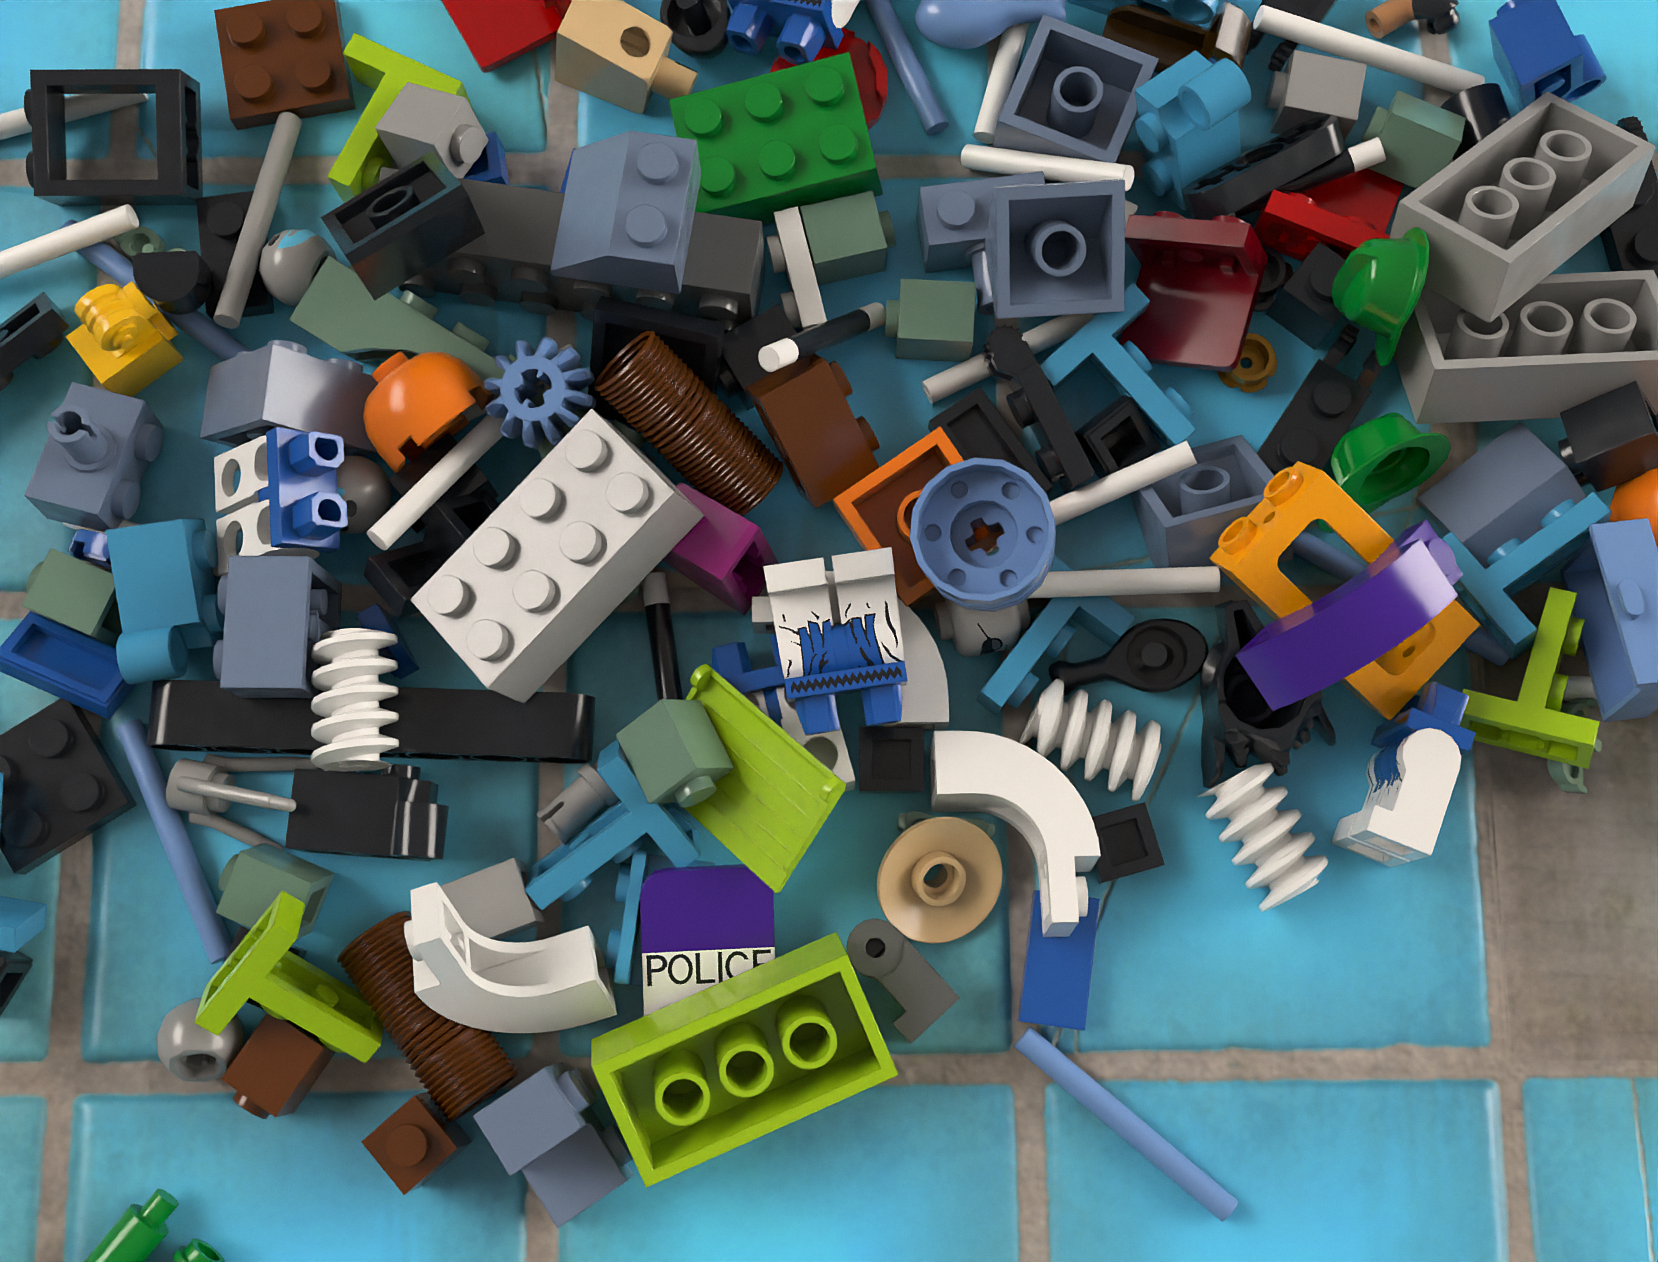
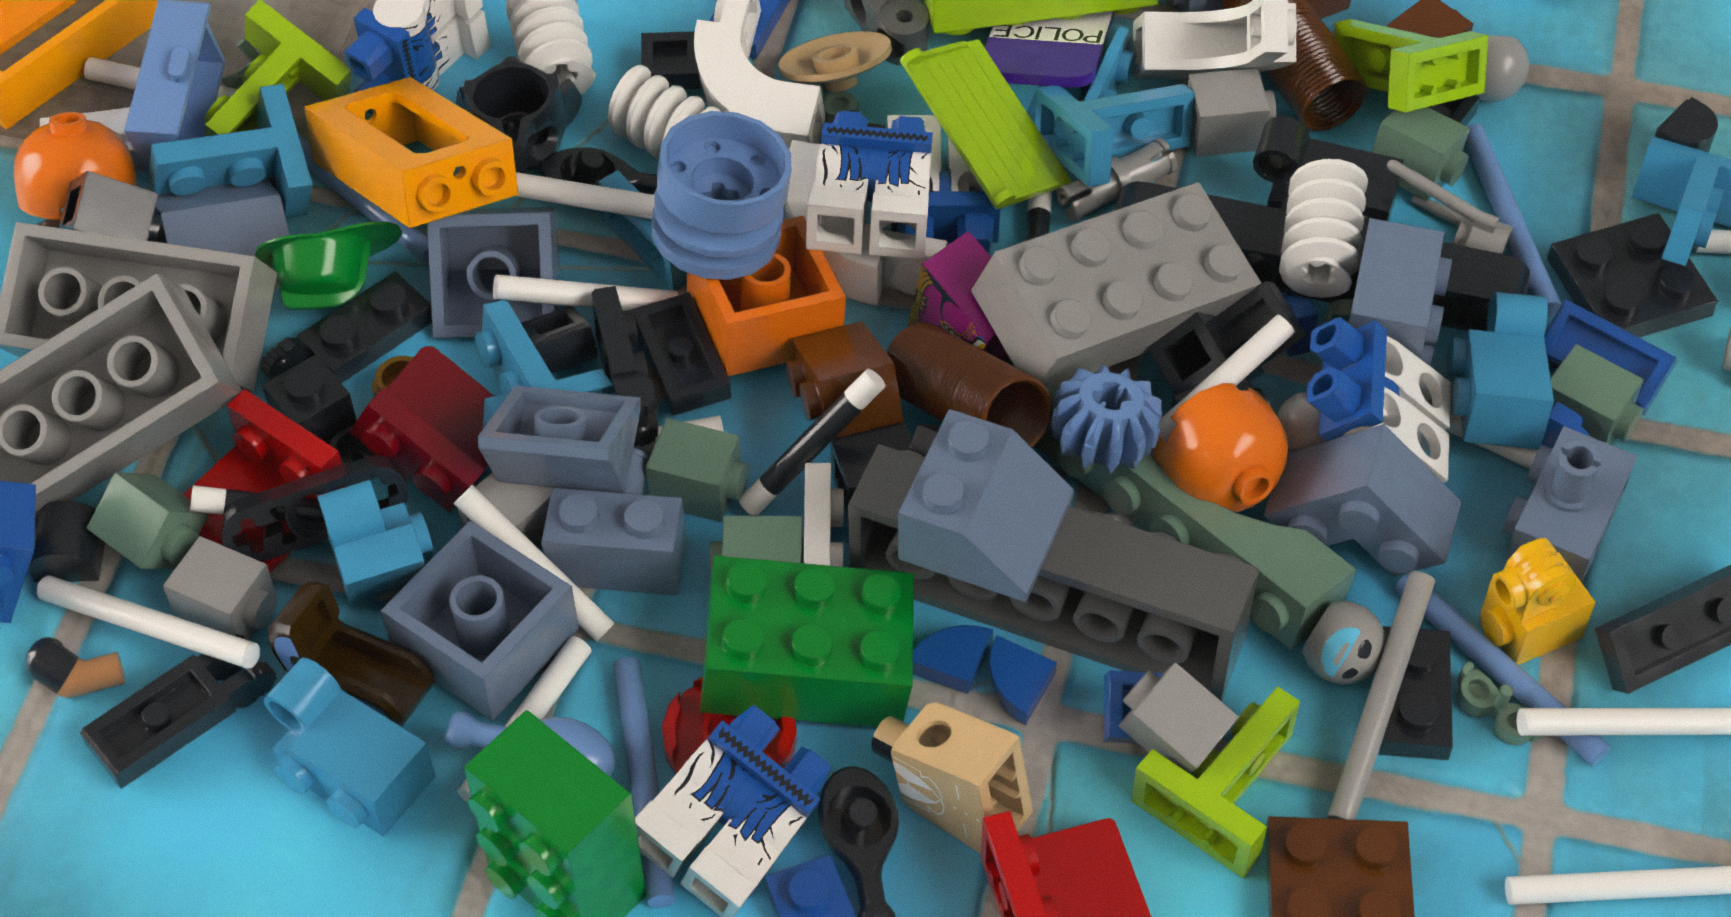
camera: 165 degrees left, 25 degrees down
black window [24,69,203,206] -> none
black brick [132,251,211,315] -> none
black slope [320,151,485,301] -> none
sand green brick [616,699,734,808] -> none
dark purple arch [1235,519,1463,711] -> none
green piece [1331,227,1429,367] -> none

